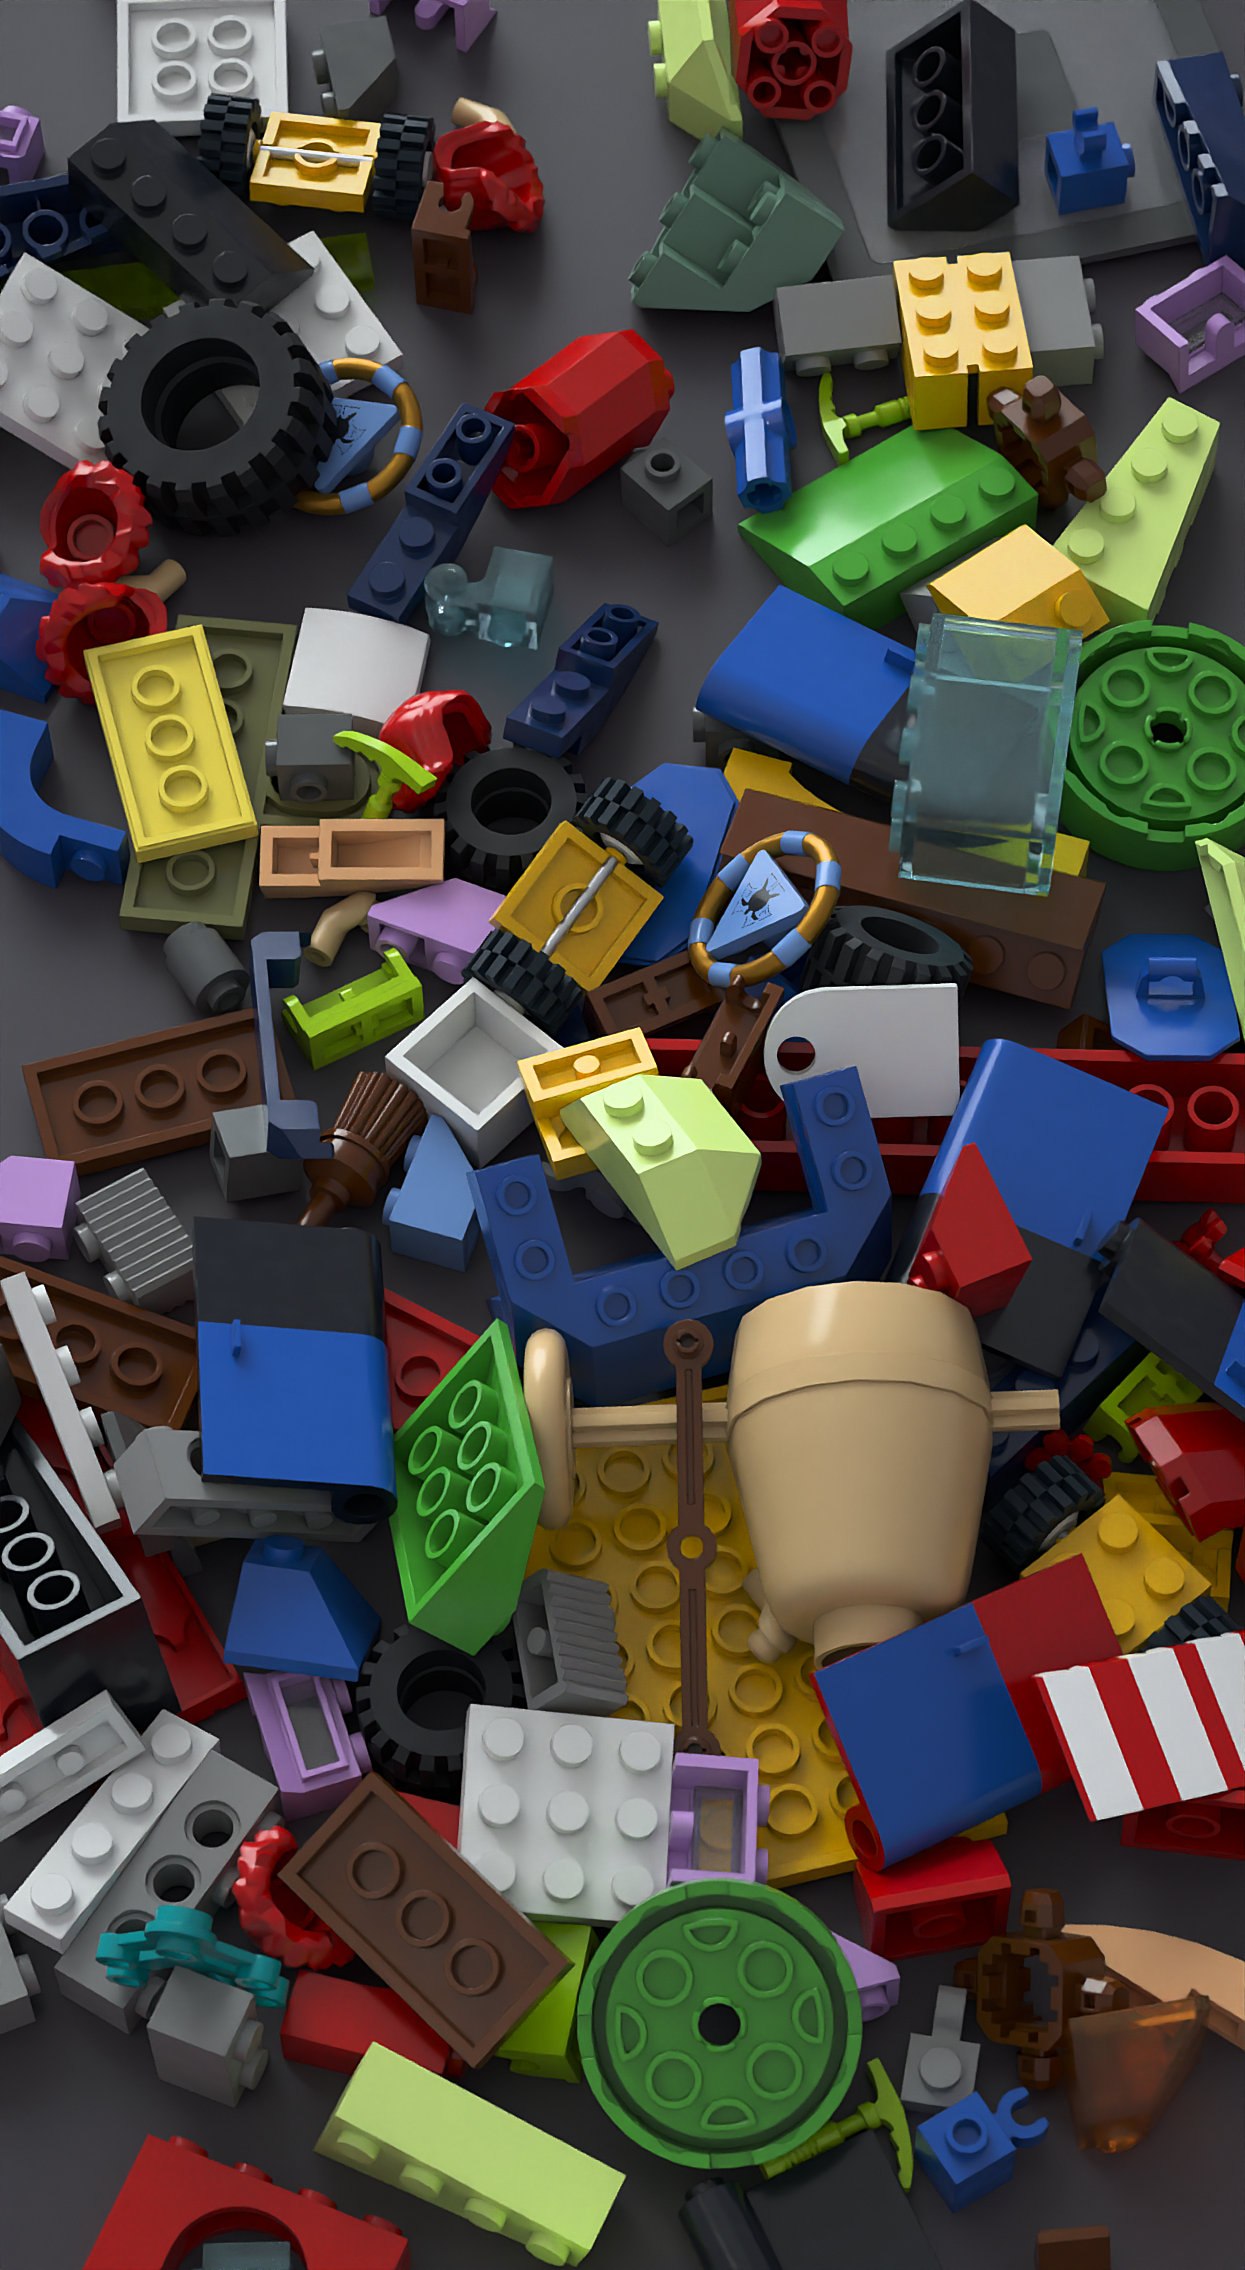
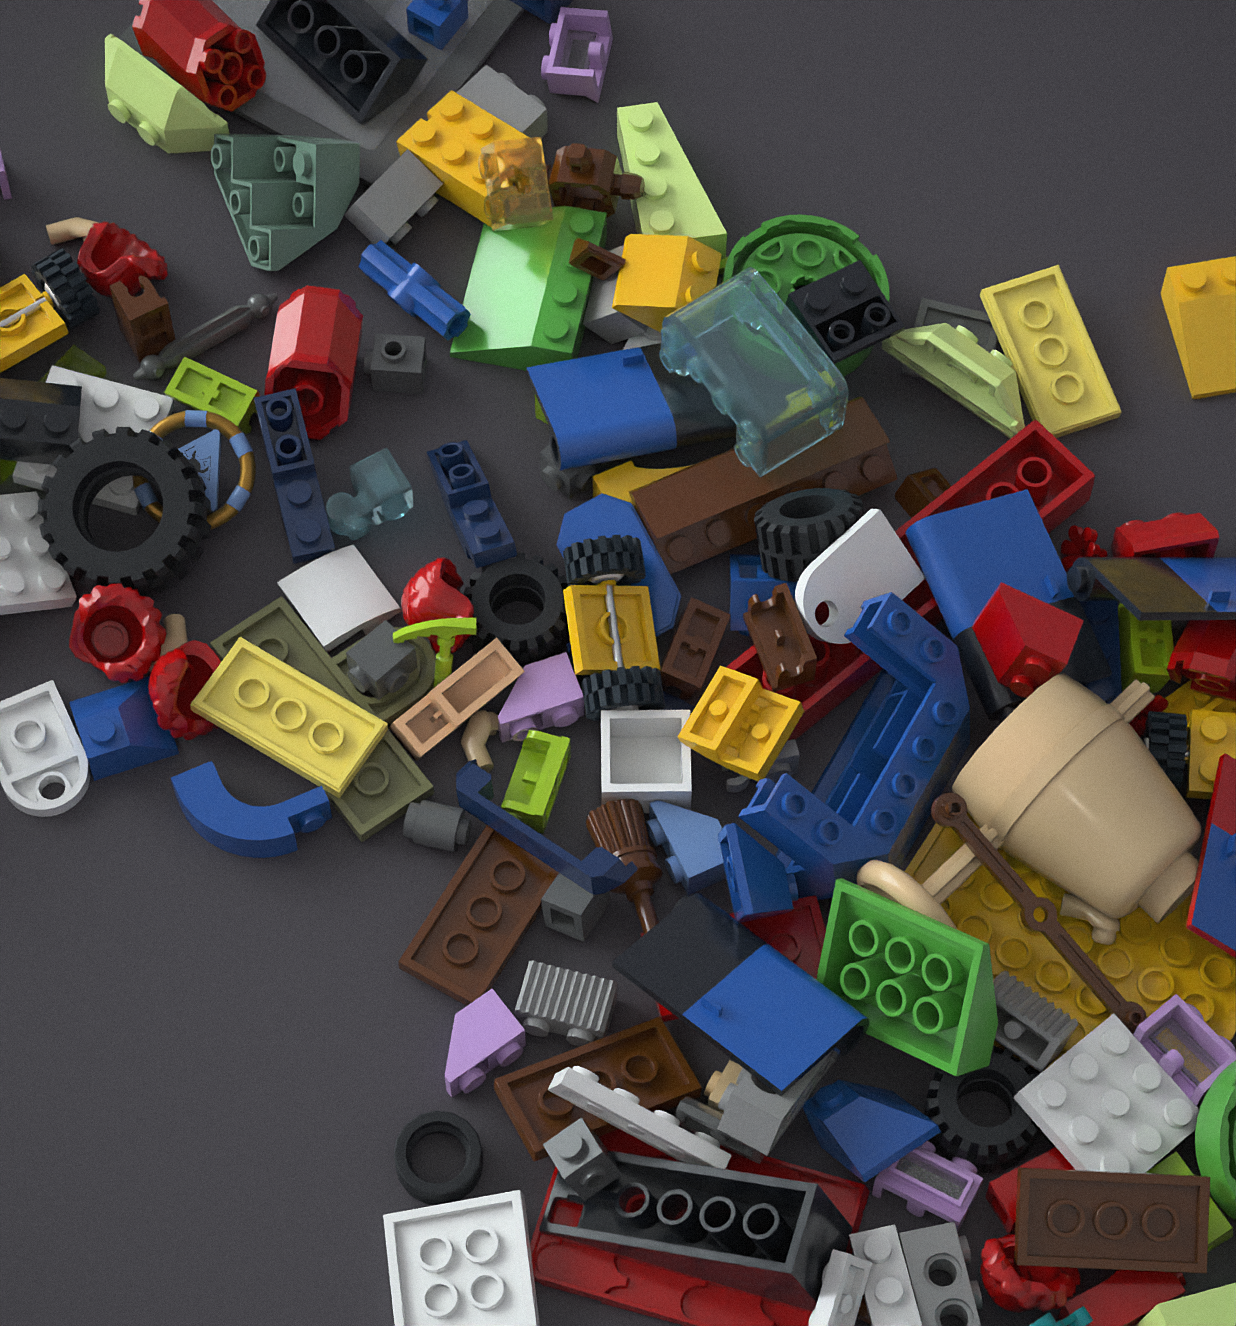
camera: 45 degrees left, 5 degrees up
yellowish green wedge [559,1074,762,1271] -> none
medium blue piece [688,830,842,988] -> none
lime piece [819,372,911,467] -> none
blue shield [1101,934,1240,1061] -> none
none -> dark grey wheel [133,293,278,380]
none -> lime hinge [164,356,260,434]
none -> clear yellow brick [478,137,553,231]
none -> reddish brown slope [569,238,626,281]
none -> blue slope [718,823,799,923]
none -> black slope [781,260,905,365]

